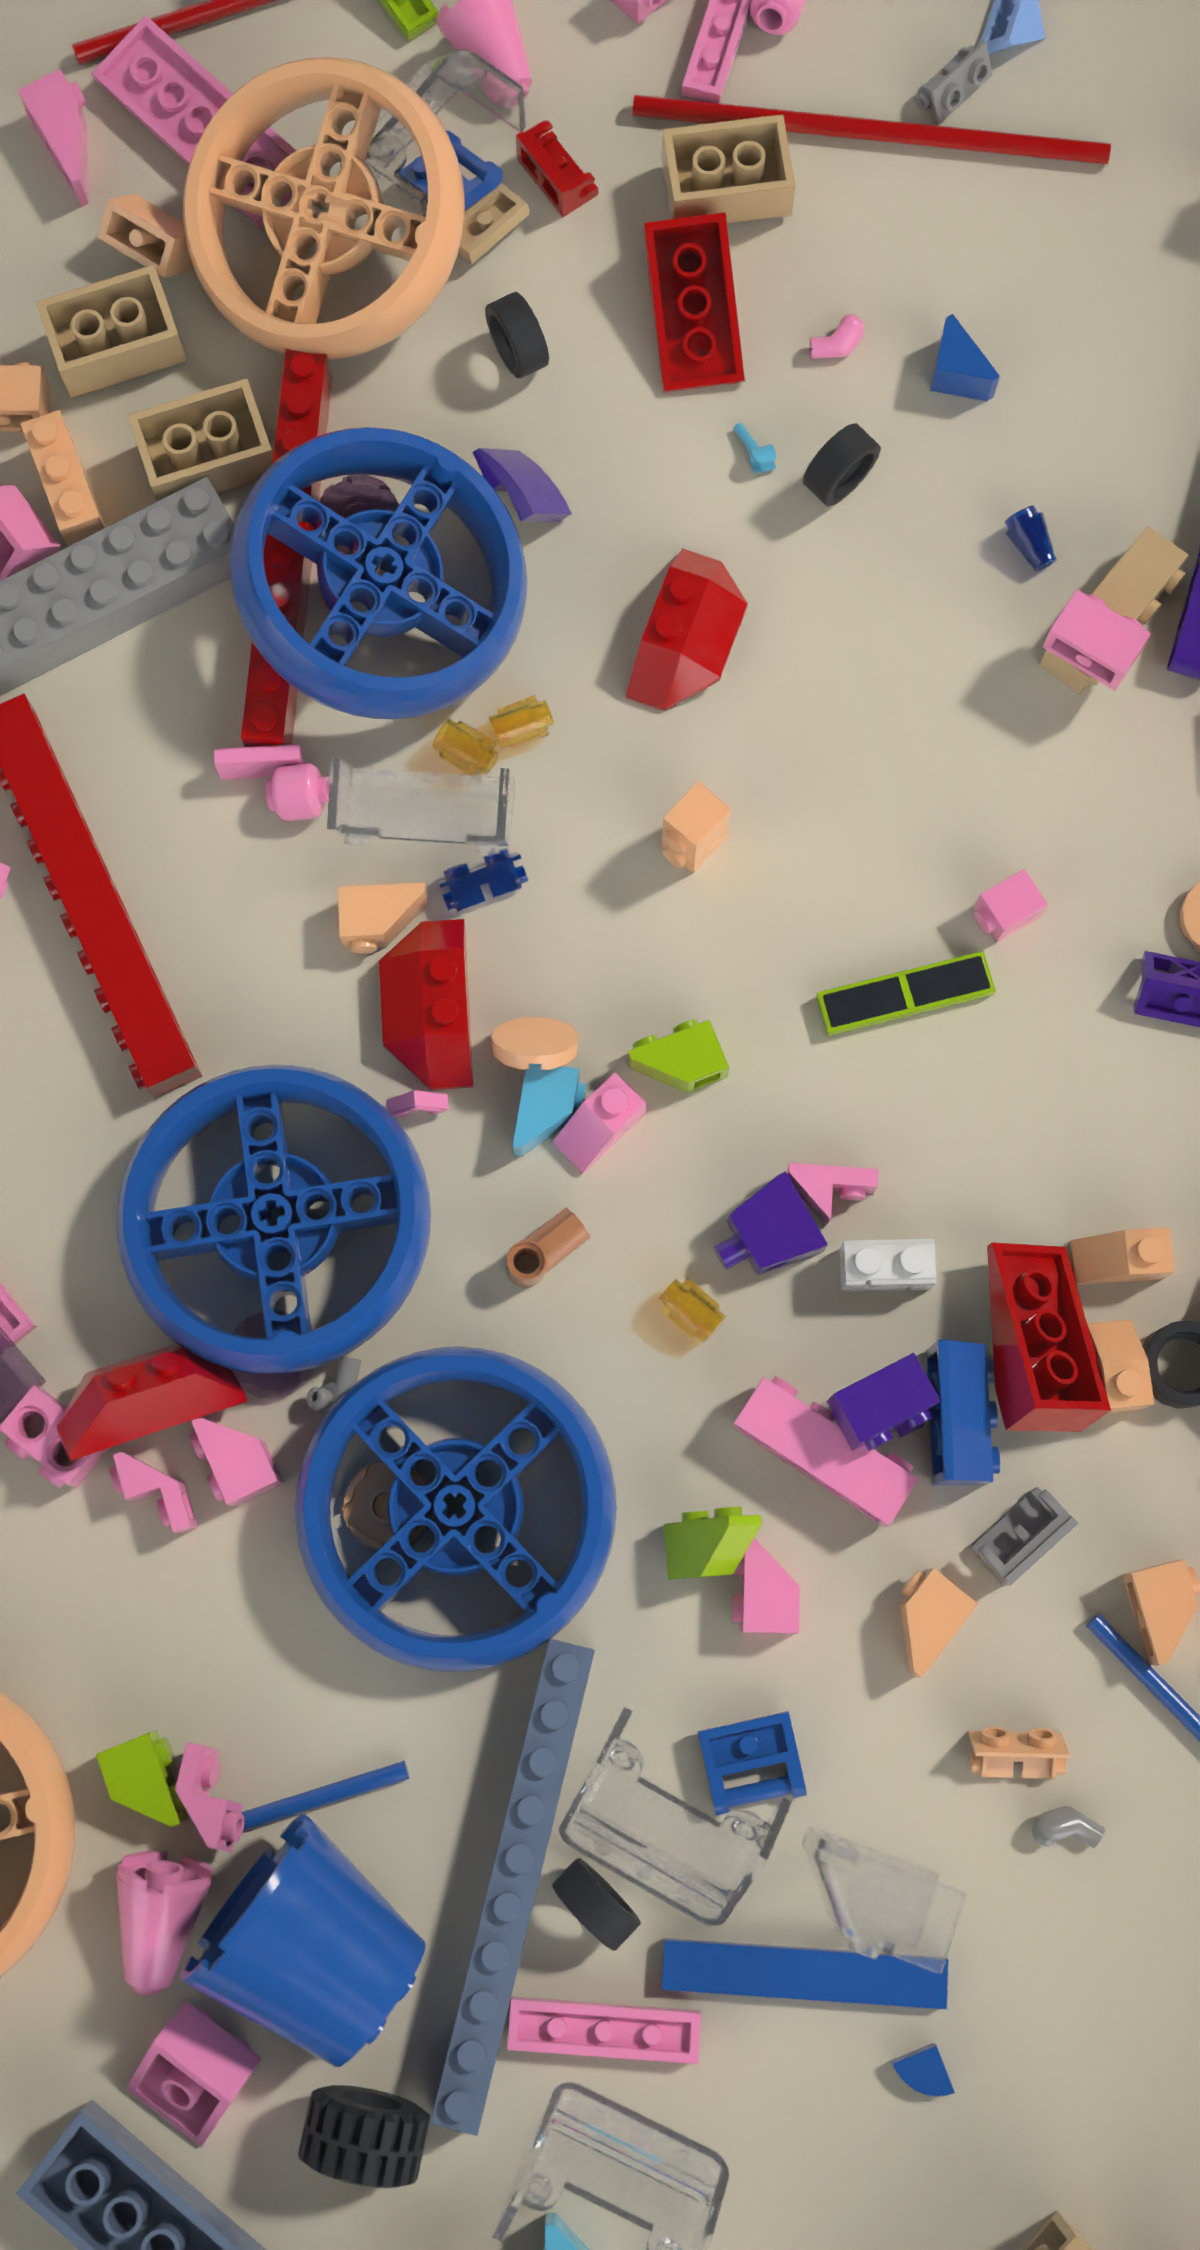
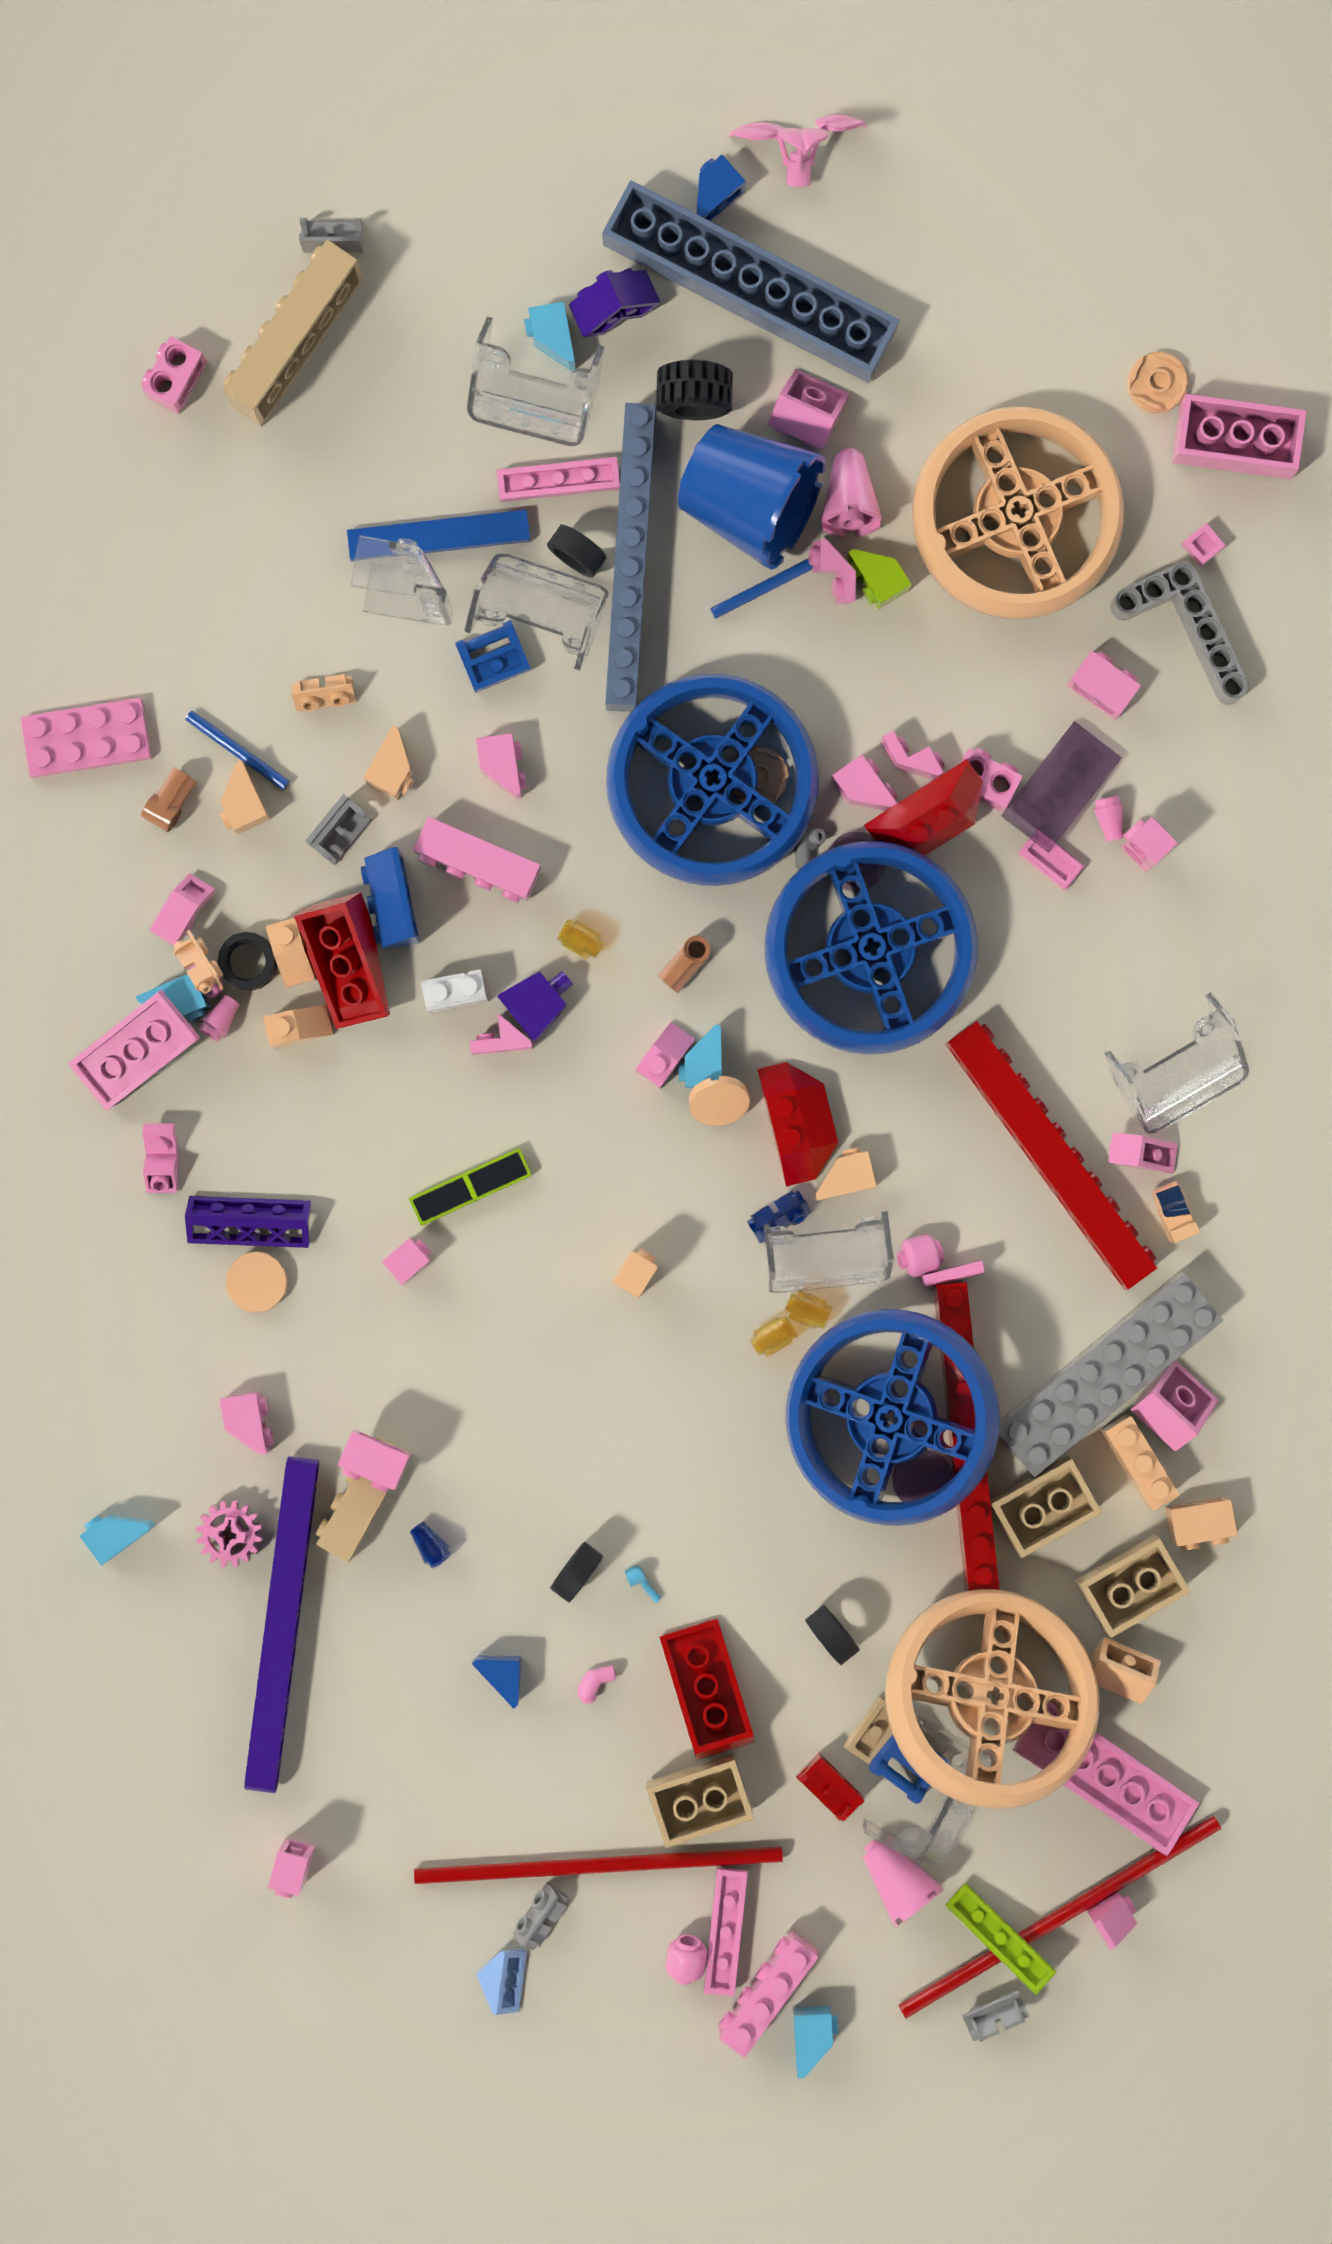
camera: 165 degrees right, 10 degrees up
bright pink slope [17,69,89,207] -> none
bright pink tile [386,1090,449,1117] -> none
dark purple slope [472,448,572,522] -> none
red wedge [626,548,748,711] -> none
lime slope [627,1019,729,1093] -> none
lime slope [664,1507,762,1580] -> none
dark purple brick [826,1352,941,1451] -> none
blue tile [891,2043,955,2096] -> none
light grey arm [1032,1806,1105,1849] -> none

